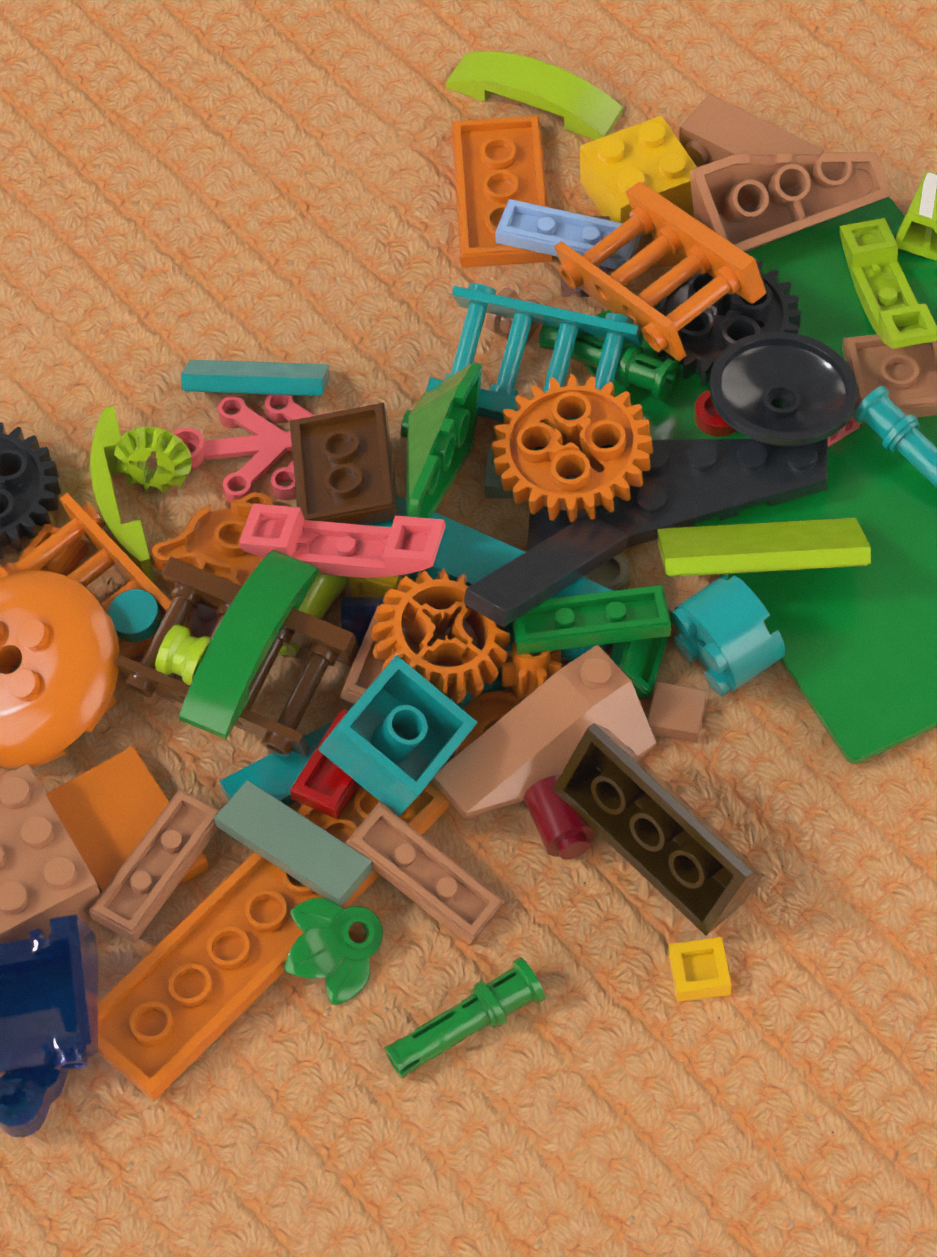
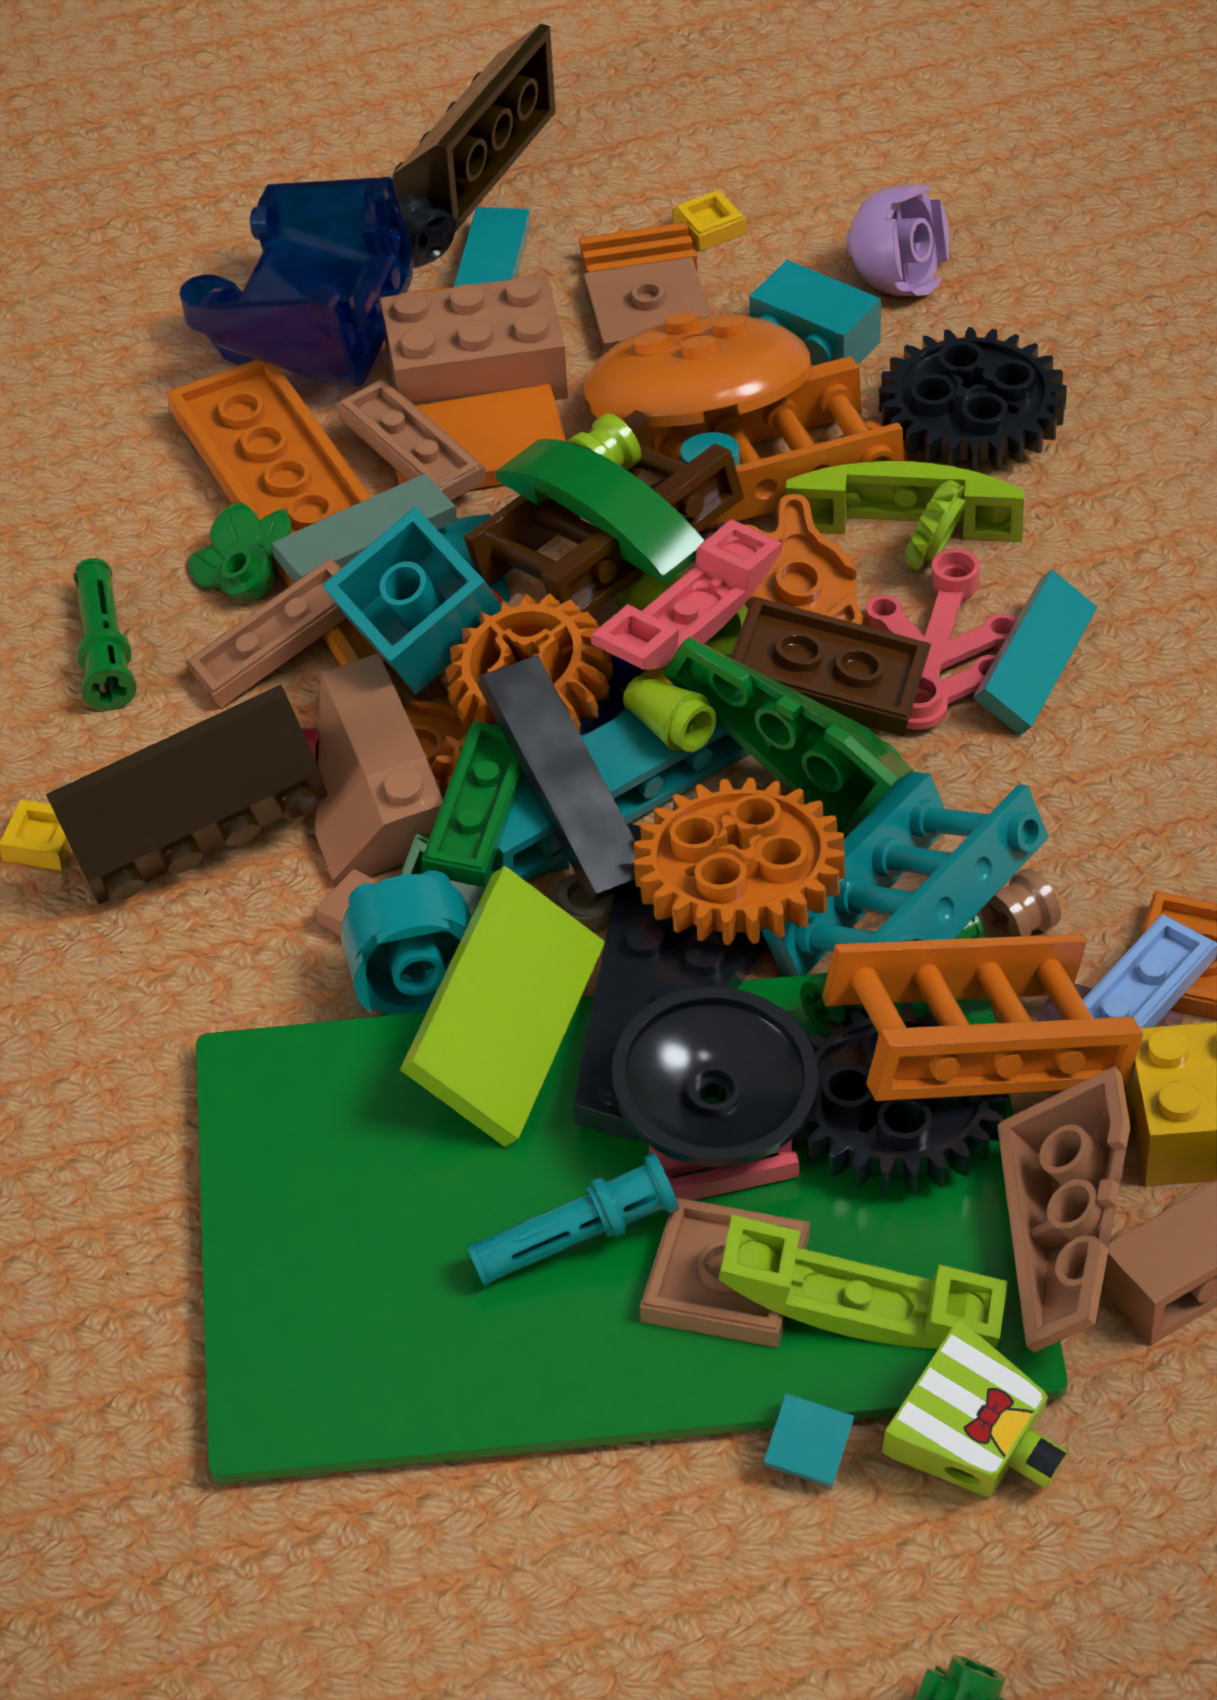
camera: 110 degrees right, 10 degrees down
none -> lime cone [623,675,716,752]

